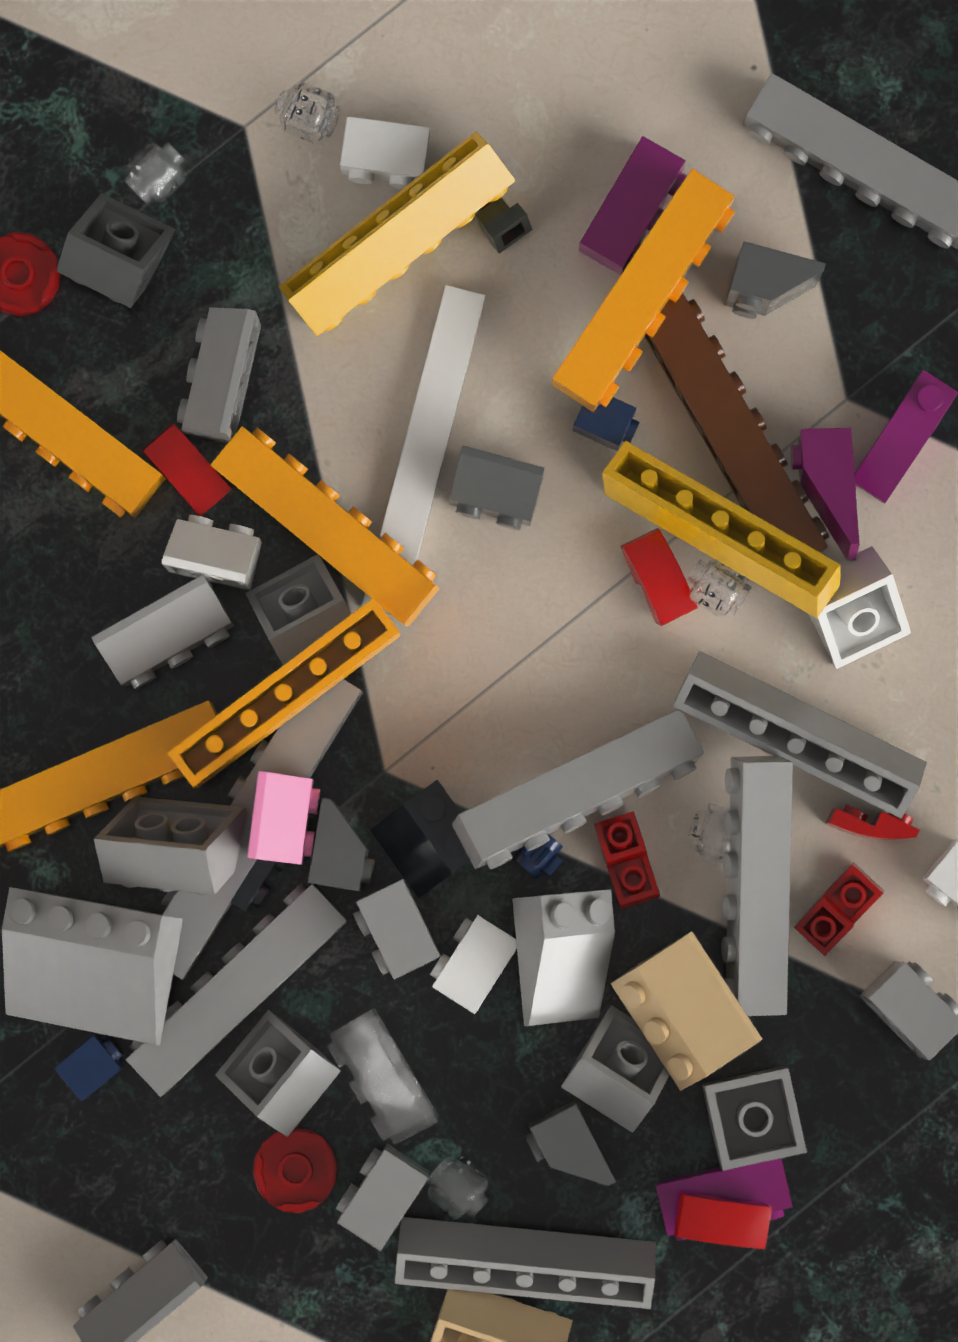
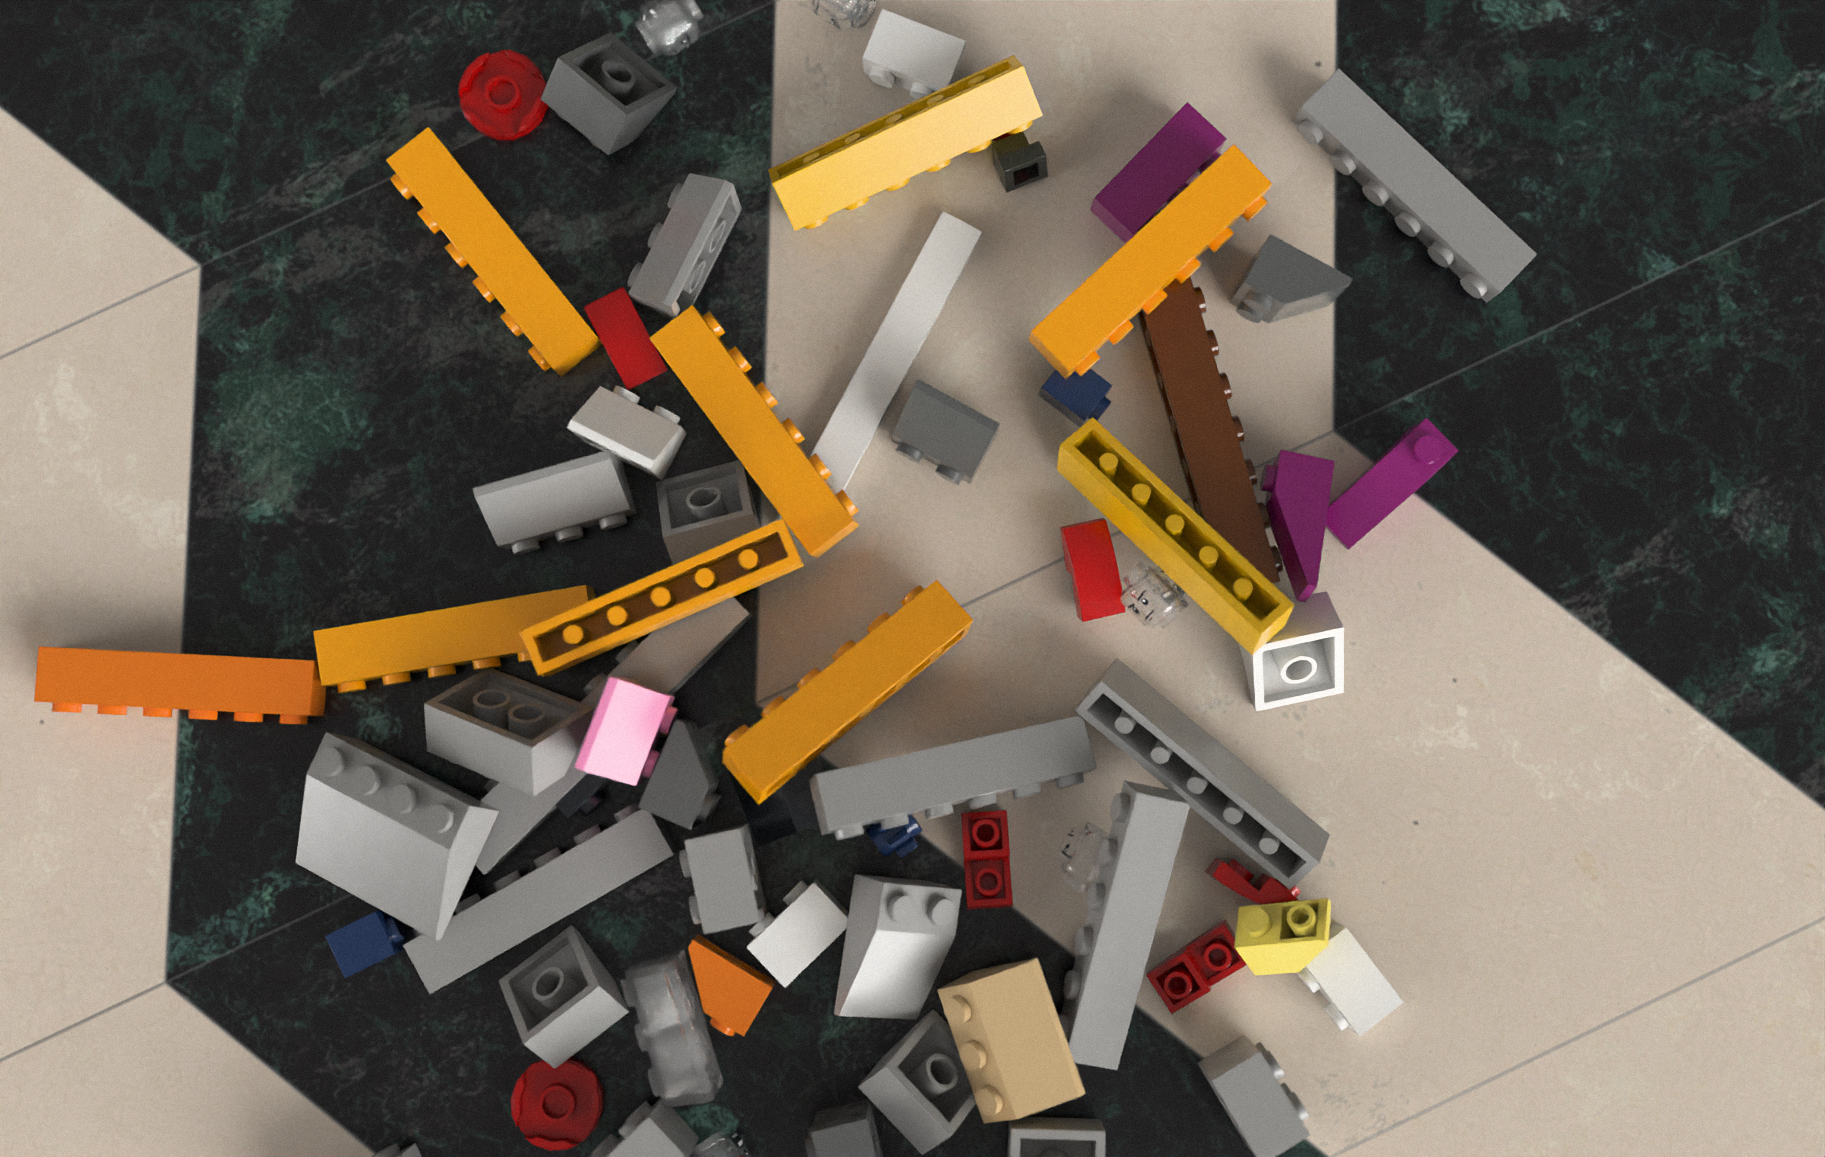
camera: 15 degrees right, 0 degrees up
none -> orange slope [688,934,776,1036]
none -> light orange brick [722,580,973,804]
none -> light yellow slope [1235,898,1331,975]

